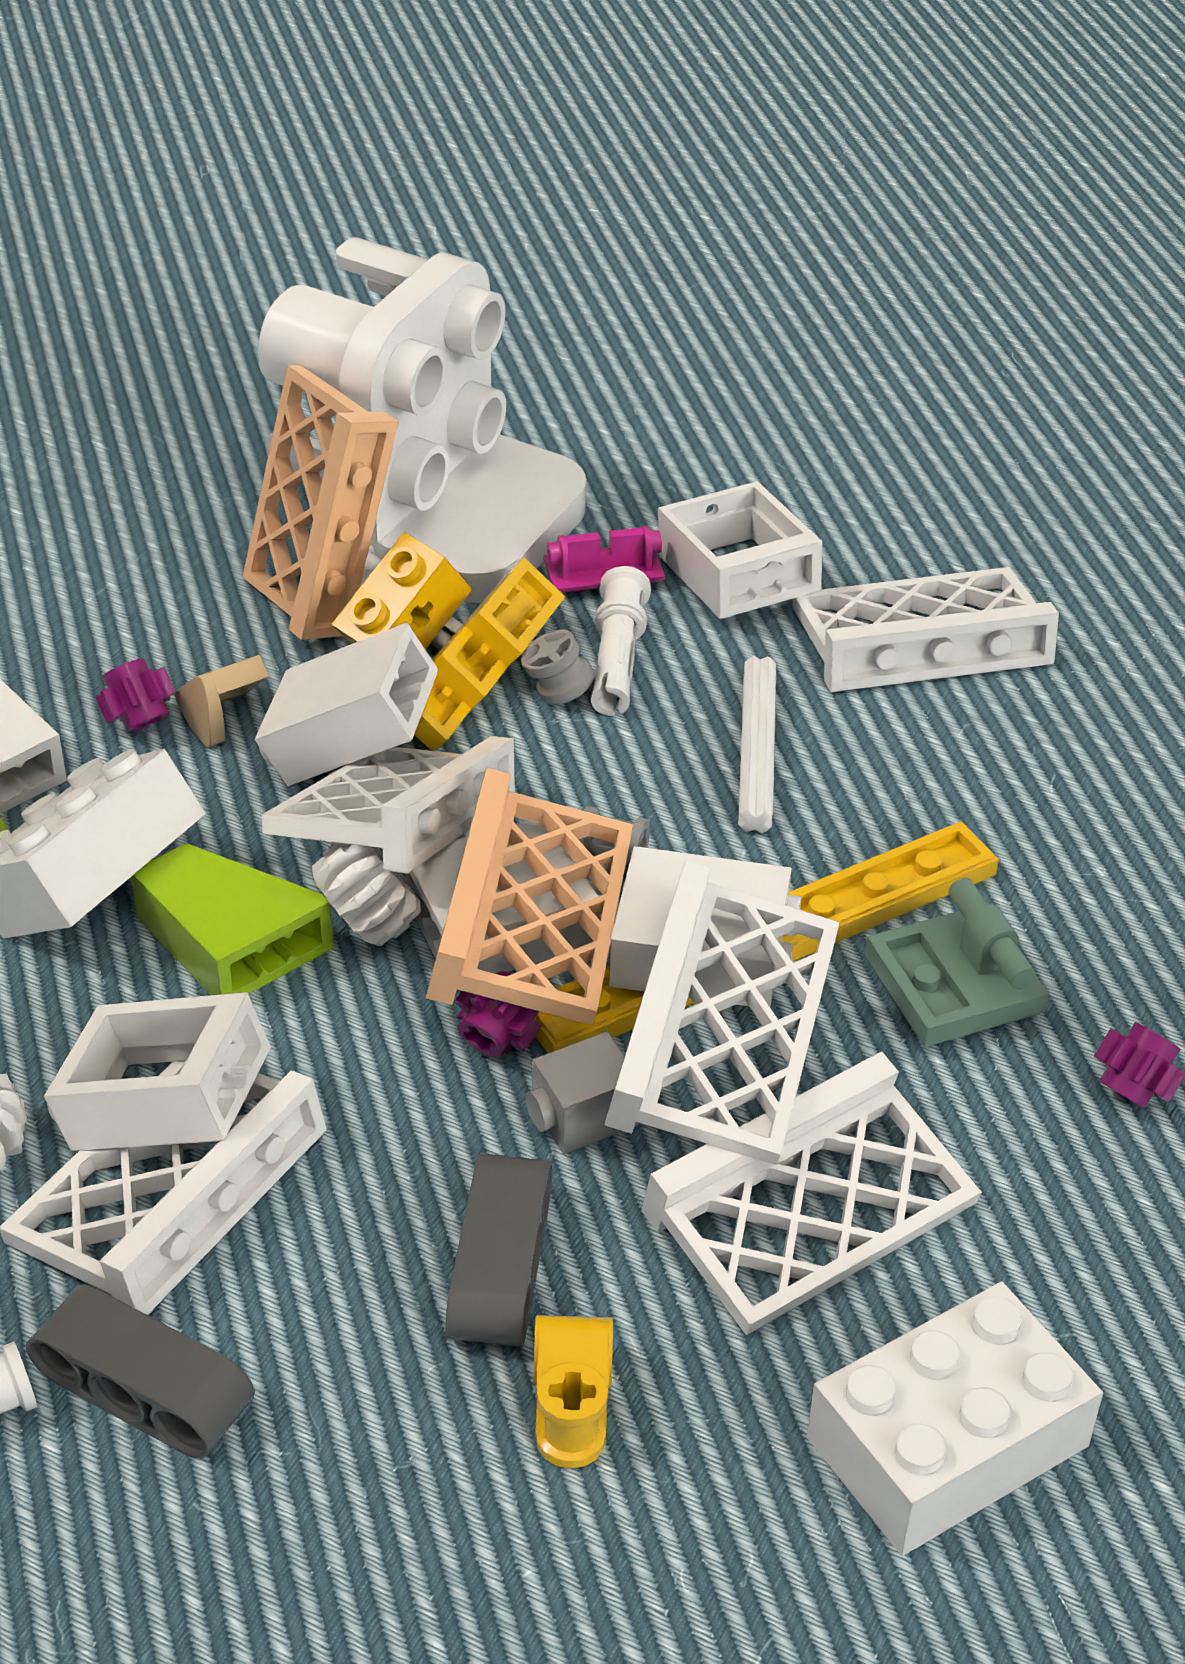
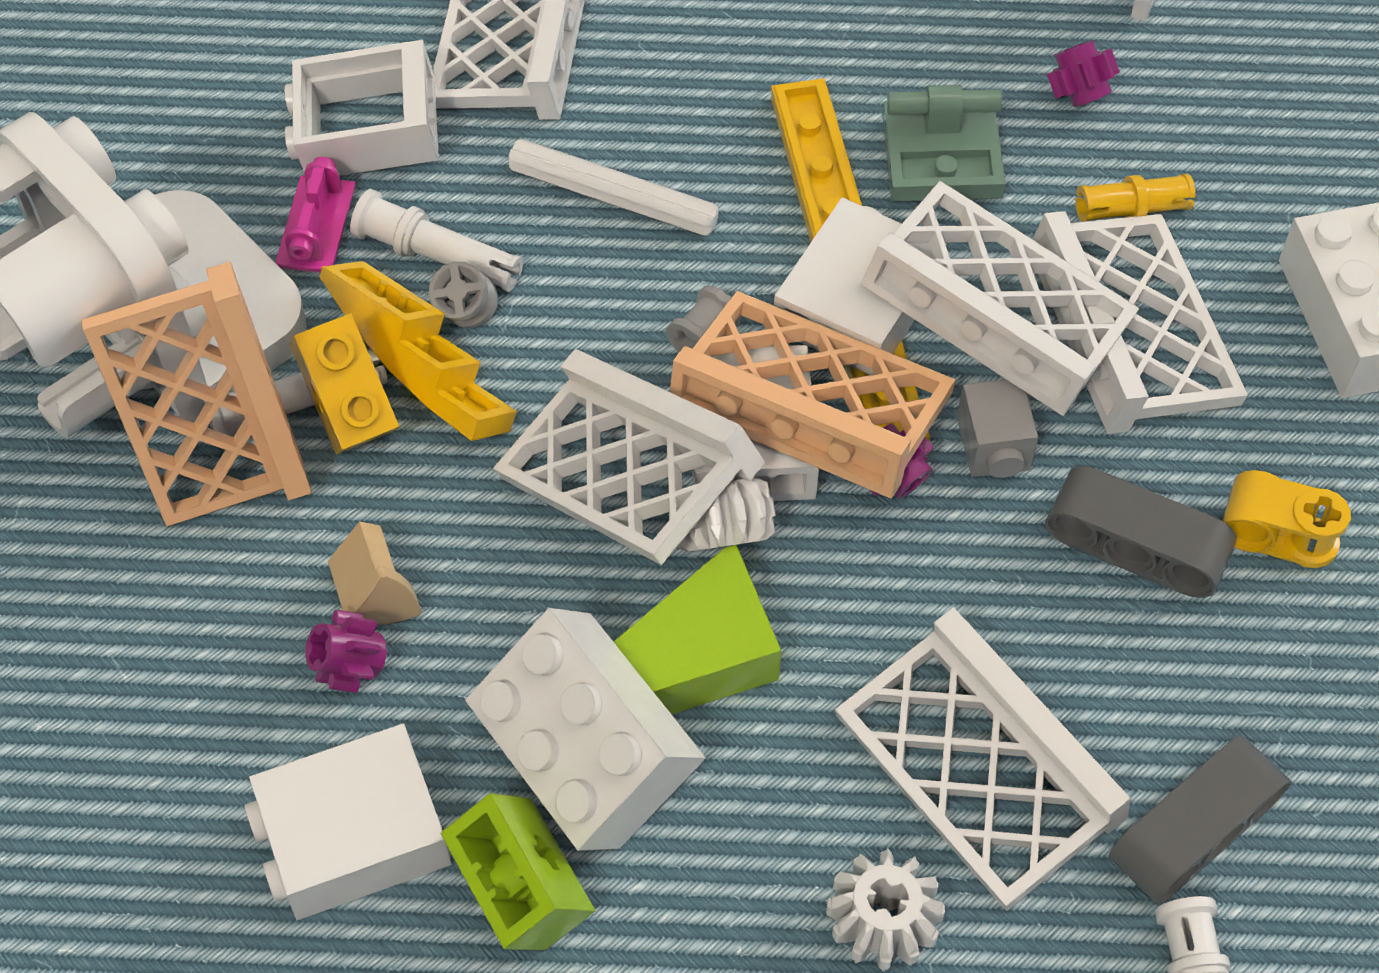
camera: 70 degrees left, 15 degrees up
white window [44,992,271,1151] -> none
white brick [254,622,438,786] -> none
none -> yellow pin [1075,173,1196,222]

